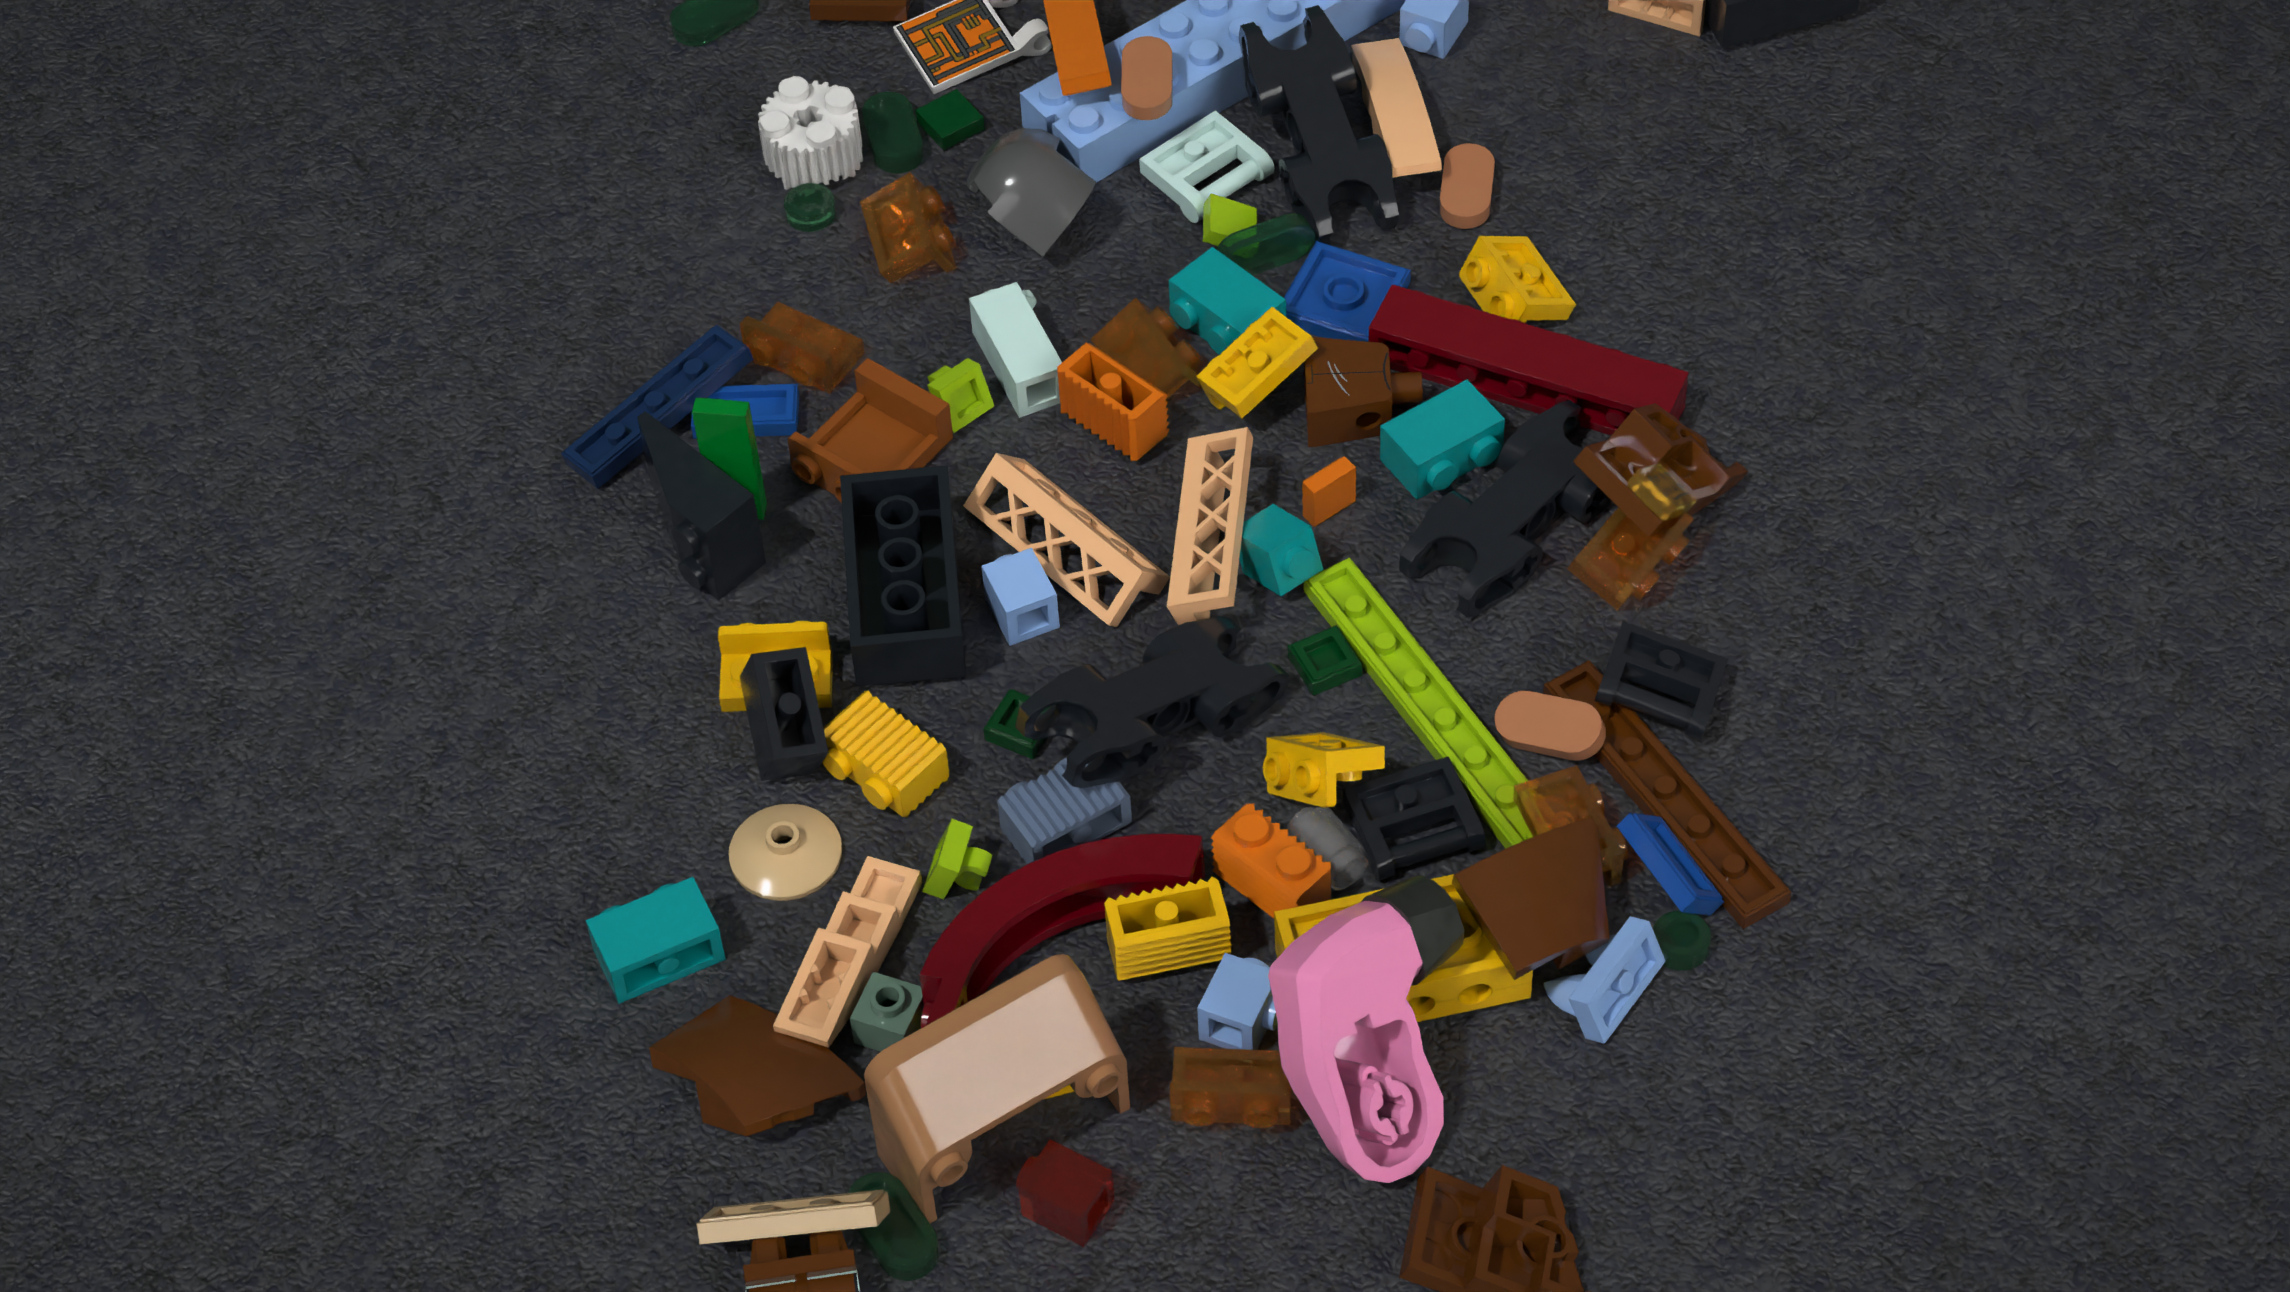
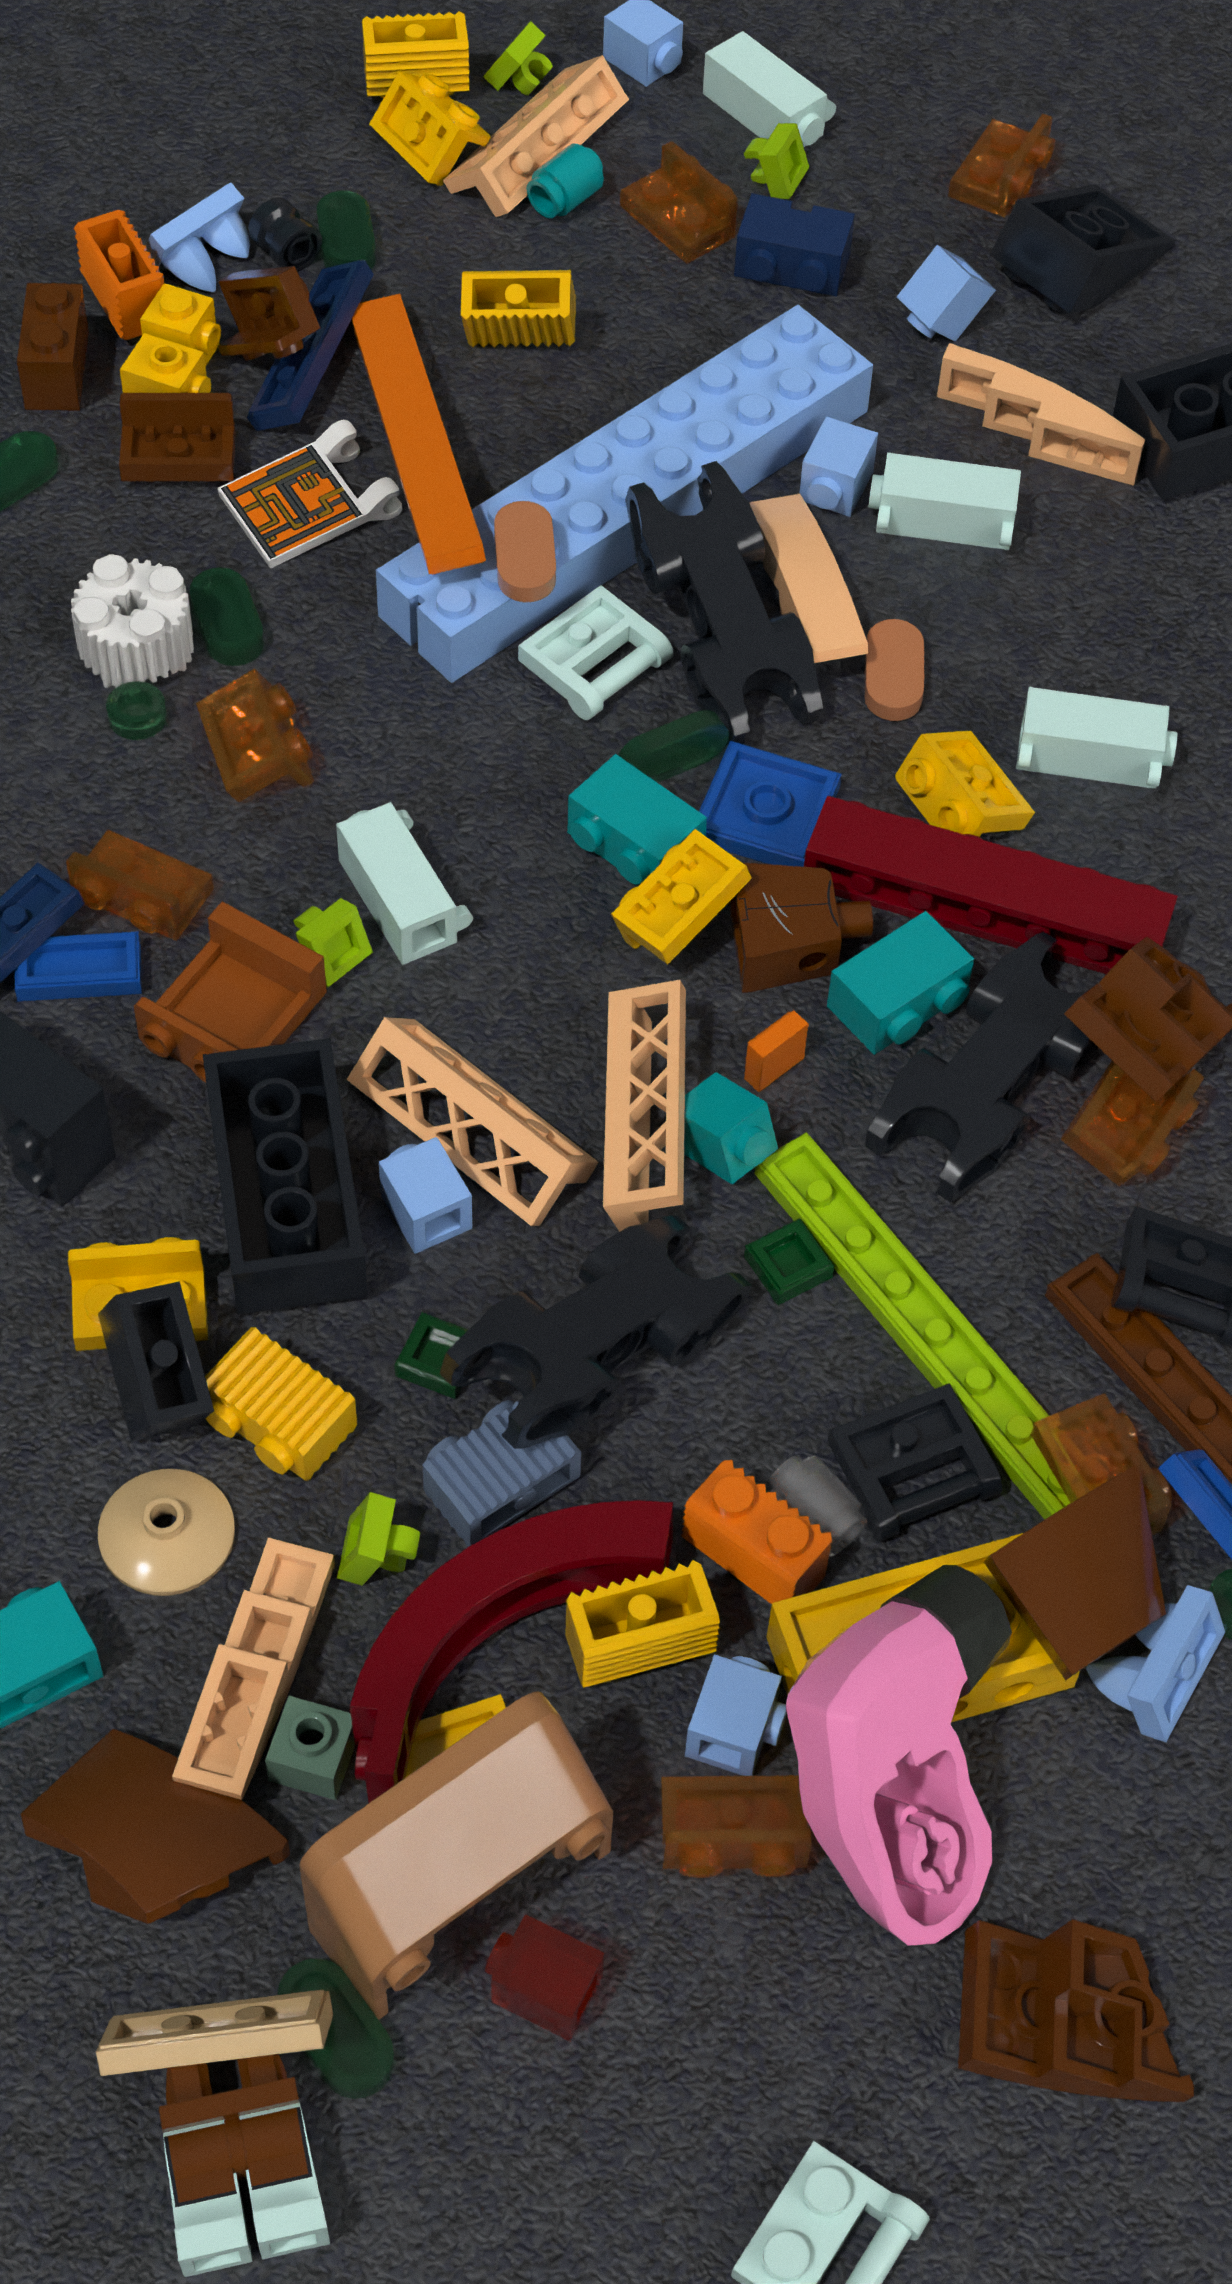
camera: 10 degrees left, 5 degrees up
green tile [692,397,767,520] -> none
dark green tile [915,89,985,151] -> none
dark grey brick [967,128,1096,257] -> none
orange brick [1057,342,1170,461] -> none
clear orange bracket [1090,298,1204,400] -> none
lime tile [1203,193,1257,256] -> none
yellow bracket [1263,732,1385,808] -> none
nougat tile [1495,691,1606,761] -> none
clear yellow tile [1627,463,1697,521] -> none
none -> light aqua brick [868,453,1021,550]
none -> light aqua brick [1016,687,1177,789]

